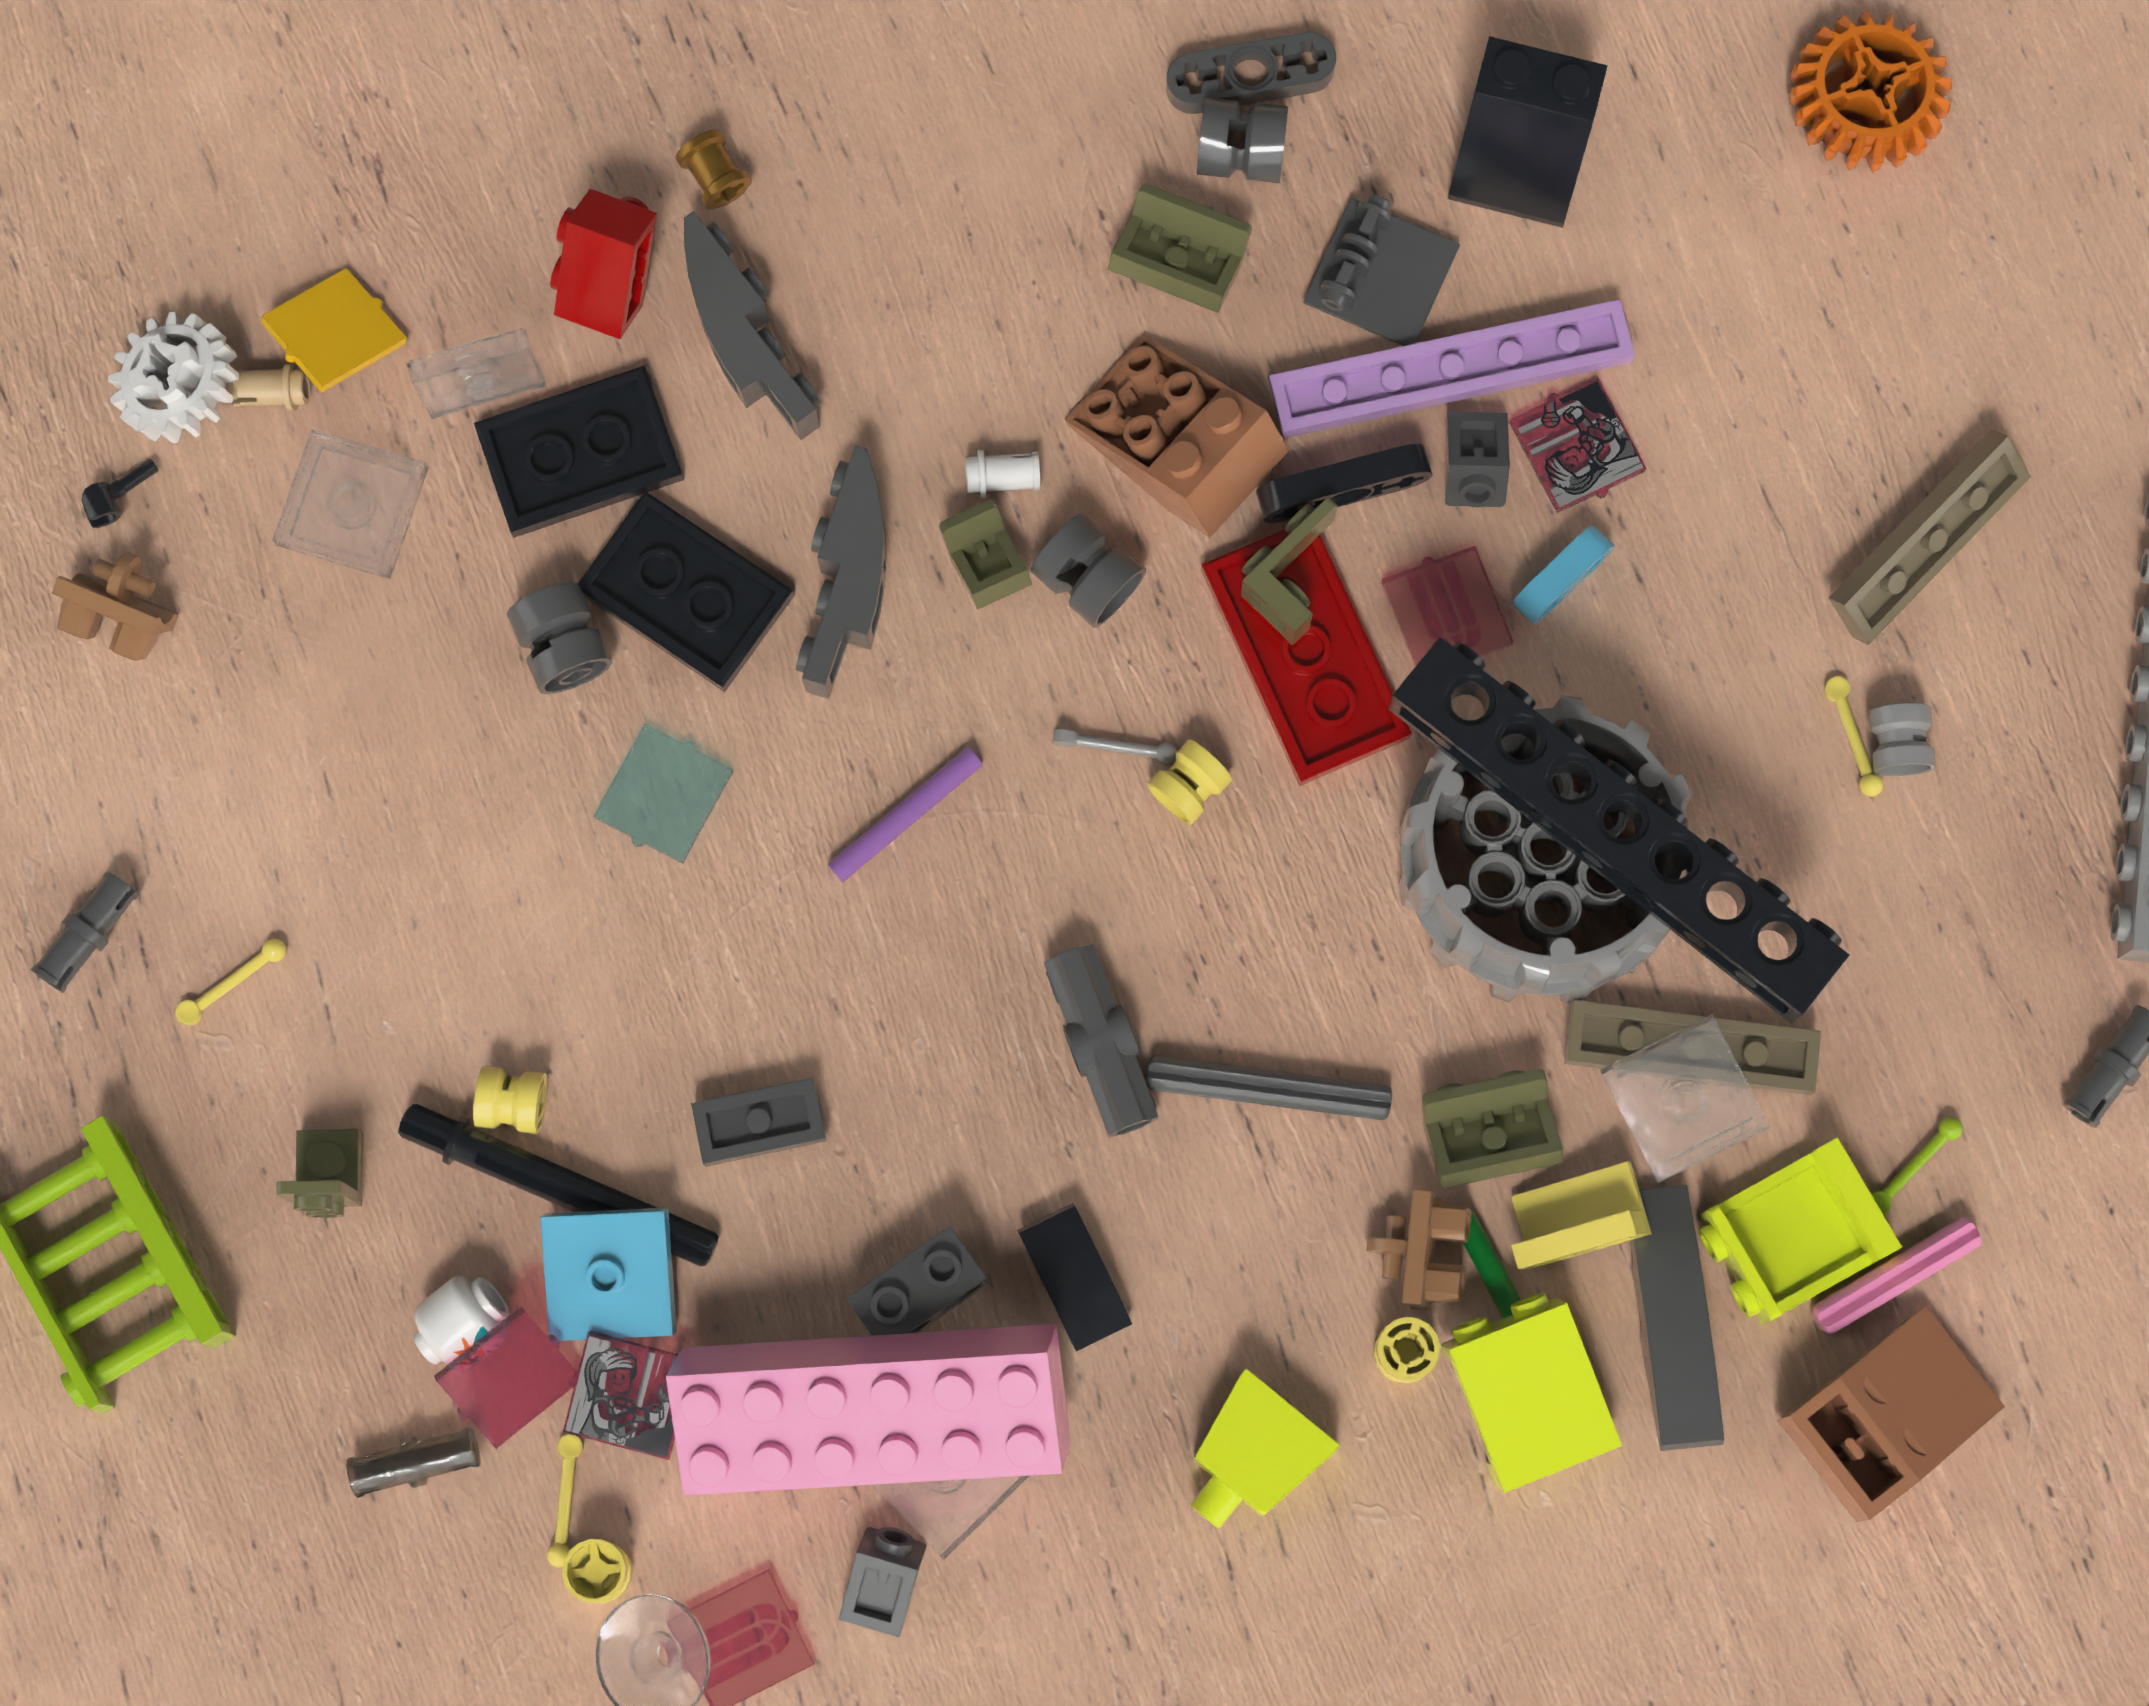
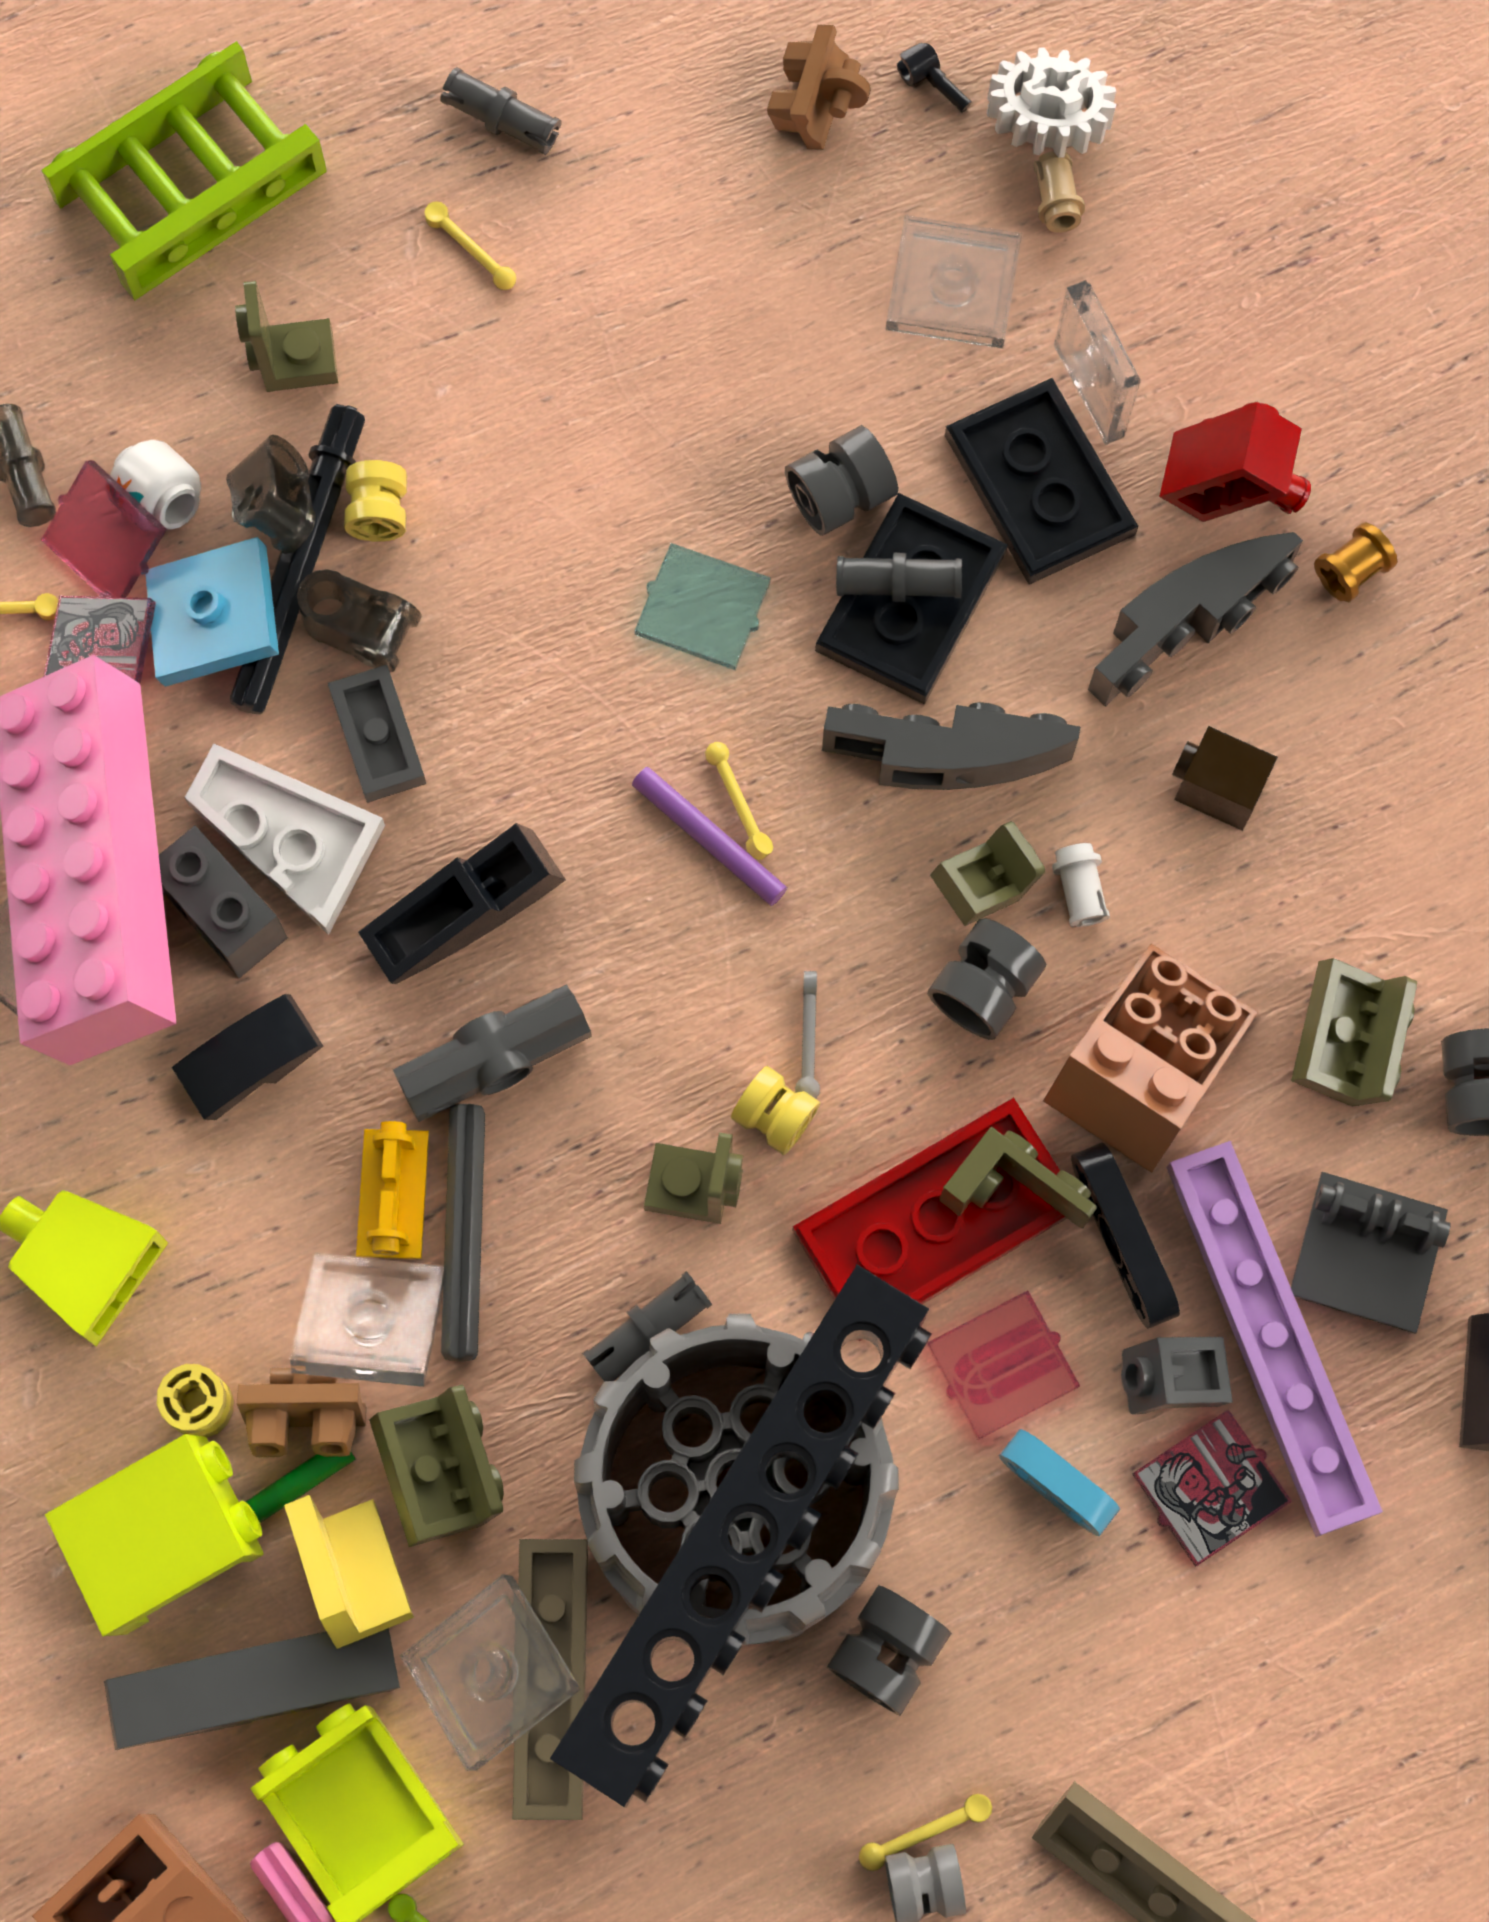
camera: 80 degrees right, 5 degrees down
yellow piece [261,268,407,393] -> none
none -> white wing [185,744,385,935]
none -> clear smoke piece [226,435,316,554]
none -> clear plate [290,1253,444,1387]
none -> clear smoke piece [297,569,422,672]
none -> yellow hinge [356,1121,429,1260]
none -> black slope [358,823,566,985]
none -> dark grey pin [582,1271,712,1381]
none -> olive bracket [644,1132,743,1224]
none -> light yellow hinge [705,742,773,860]
none -> dark grey wheel [827,1585,952,1716]
none -> dark grey pin [836,553,962,602]
none -> dark brown brick [1172,726,1278,831]

